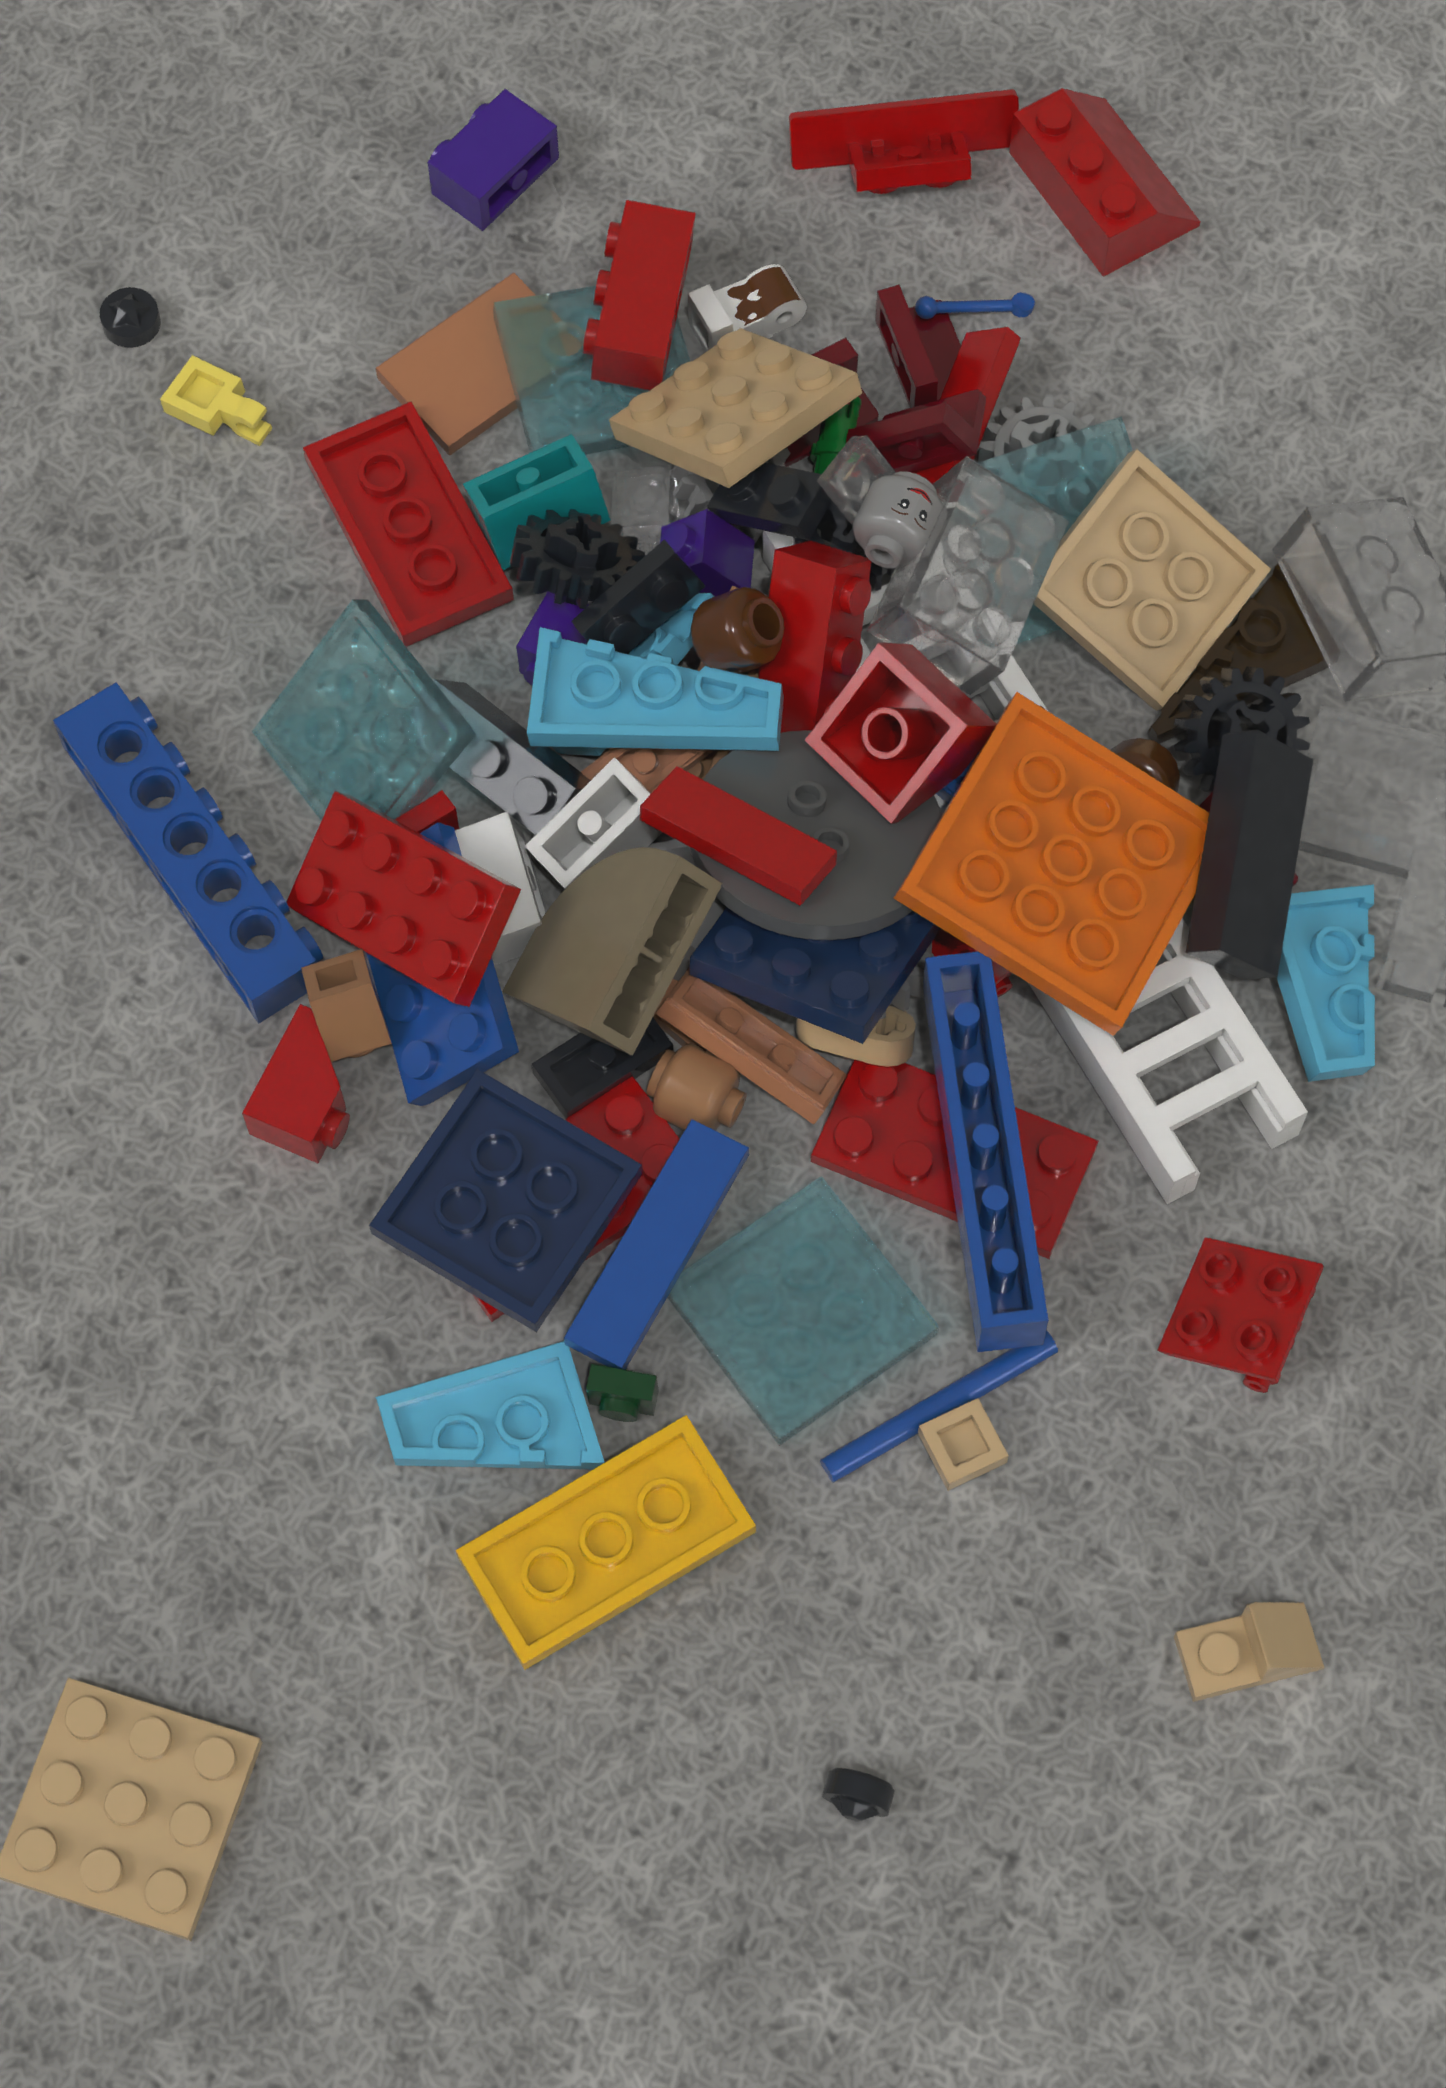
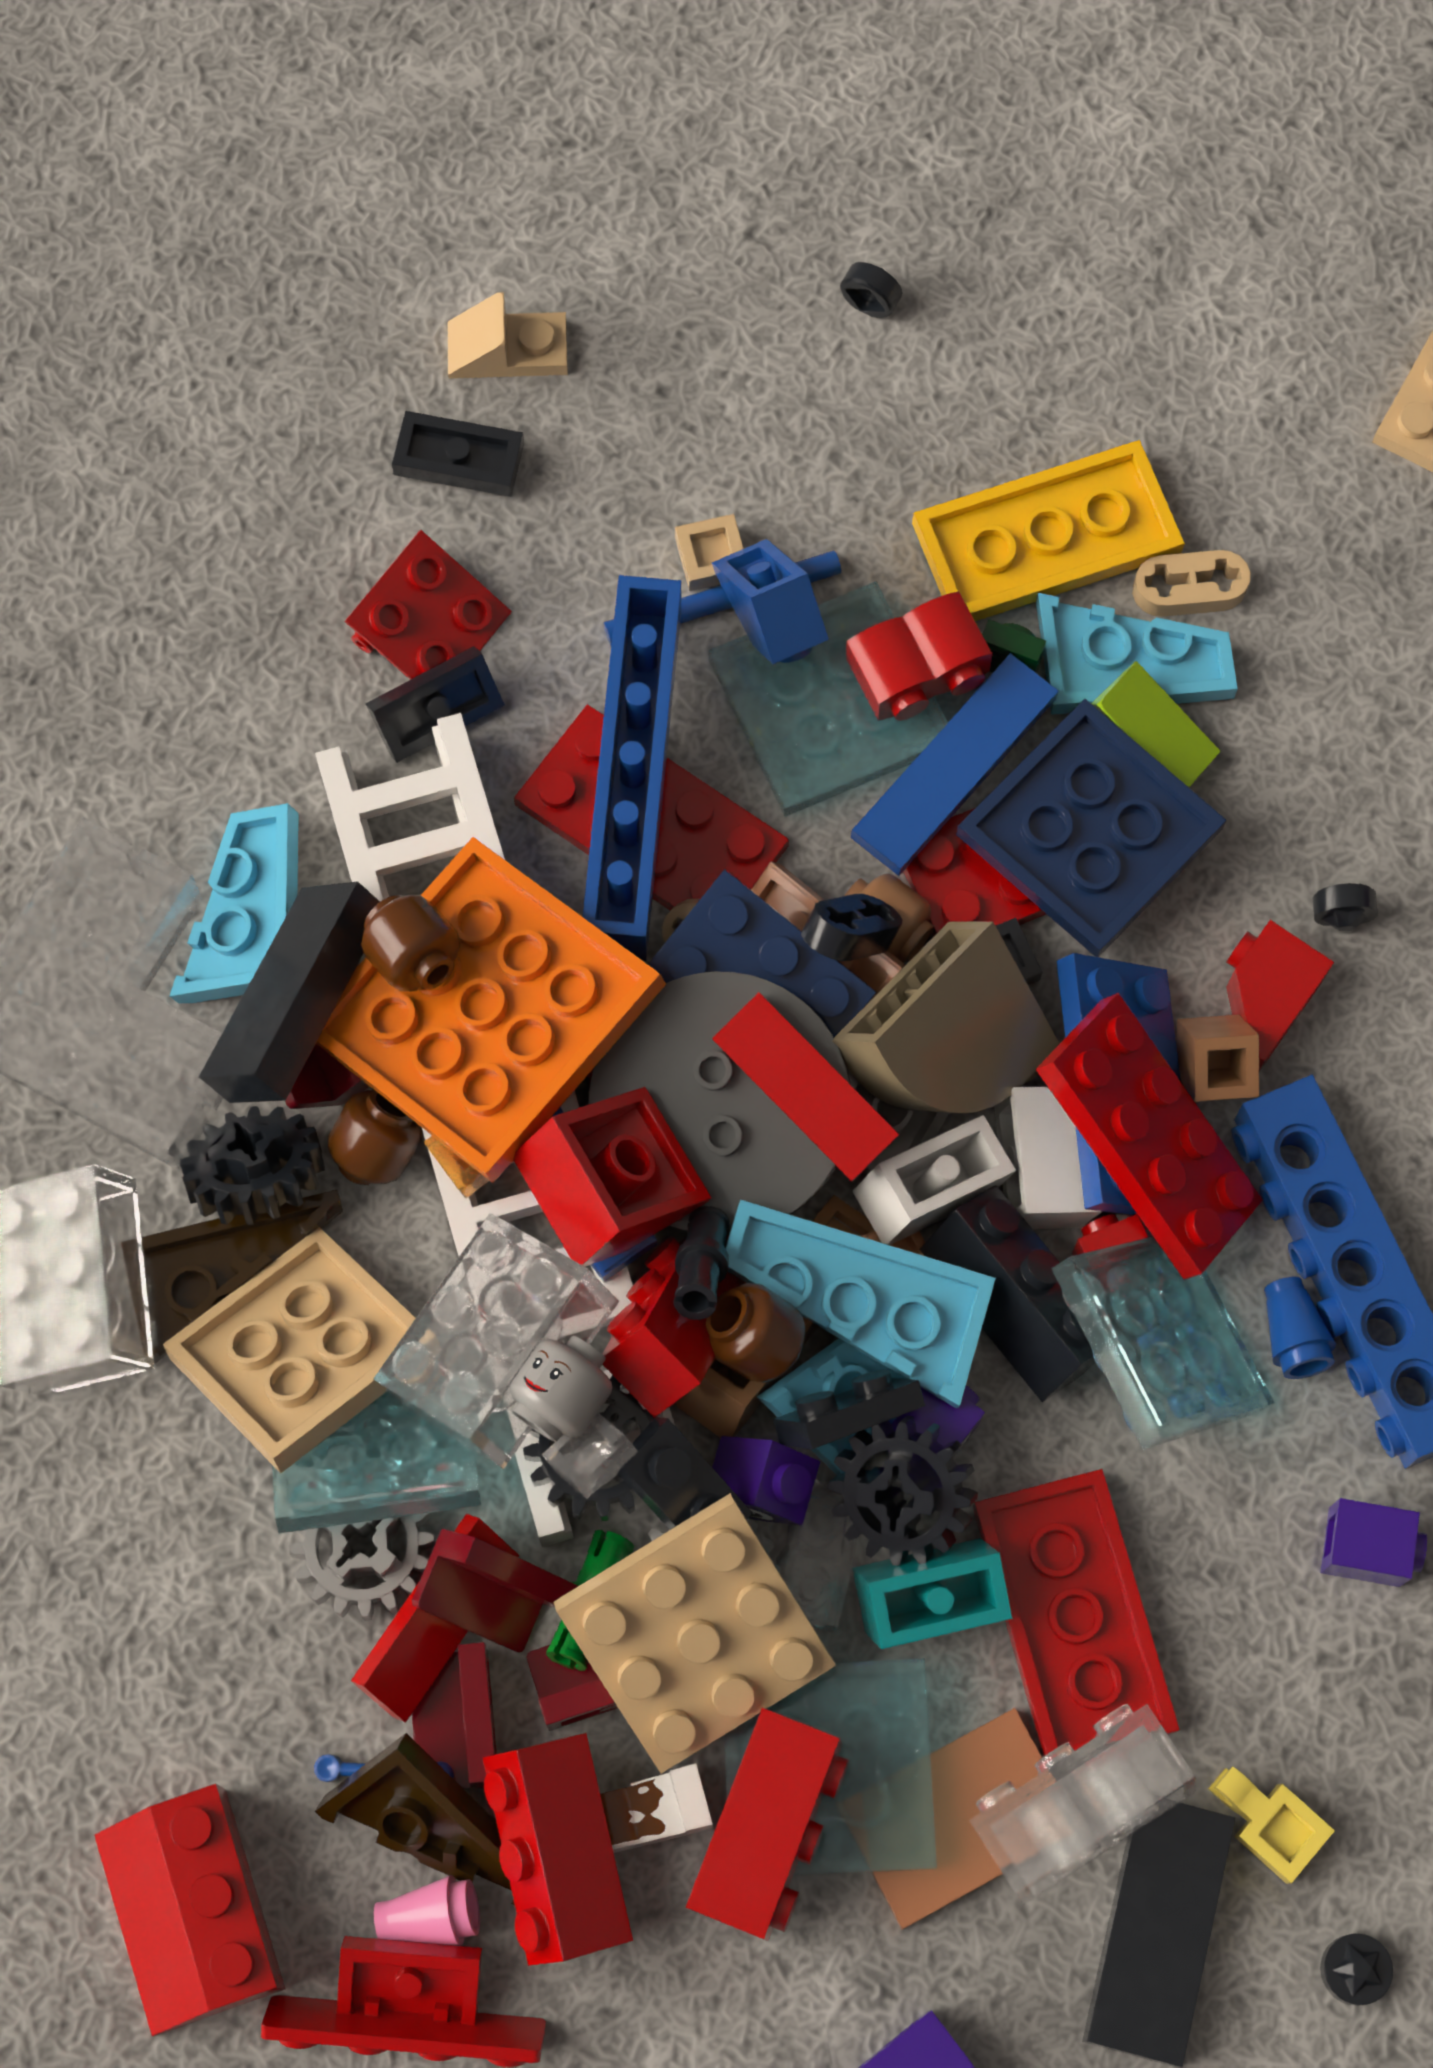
camera: 170 degrees left, 5 degrees up
none -> dark brown wing [315,1733,515,1905]
none -> reddish brown head [361,895,460,992]
none -> black plate [365,646,505,763]
none -> bright pink cone [374,1875,480,1945]
none -> black plate [392,411,524,497]
none -> red brick [483,1733,633,1966]
none -> black pin [673,1206,730,1320]
none -> blue slope [712,539,829,664]
none -> black beam [801,894,903,961]
none -> red brick [846,591,992,721]
none -> clear brick [969,1704,1196,1906]
none -> black piece [1082,1793,1236,2068]
none -> lime slope [1091,661,1220,787]
none -> tan beam [1132,550,1251,617]
none -> blue cone [1264,1277,1336,1379]
none -> black tile [1312,883,1378,931]
none -> dark purple brick [1320,1498,1427,1587]

